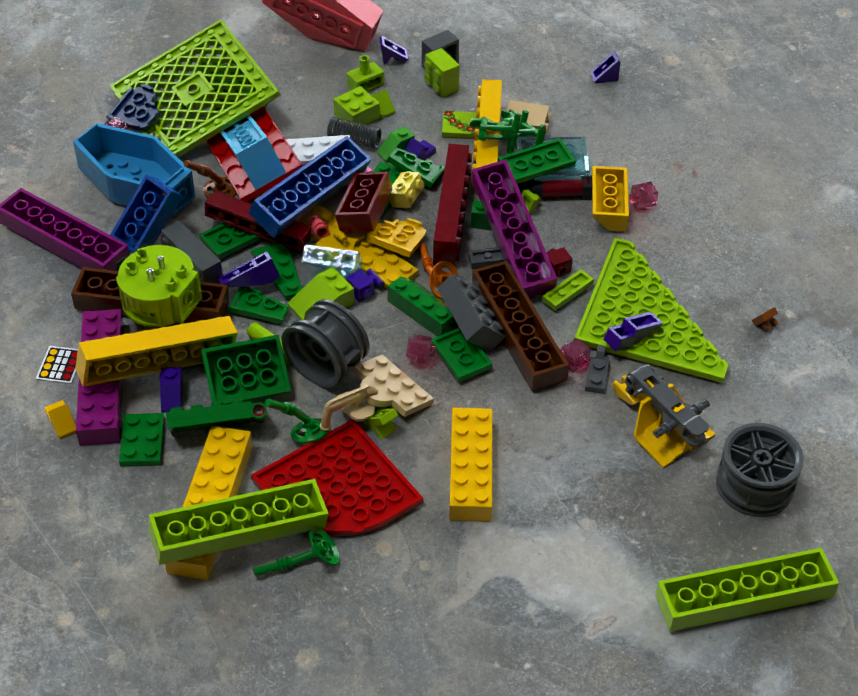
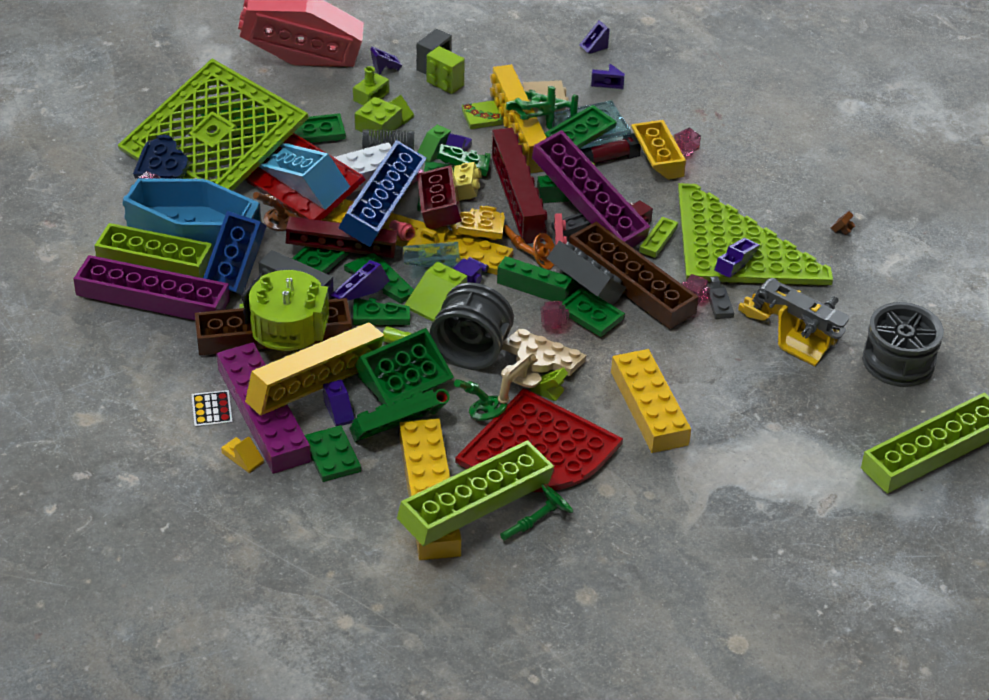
camera: 20 degrees left, 5 degrees down
none -> lime brick [94,223,213,278]
none -> green plate [294,113,346,143]
none -> coral hinge [554,213,567,245]
none -> dark purple slope [591,64,625,89]

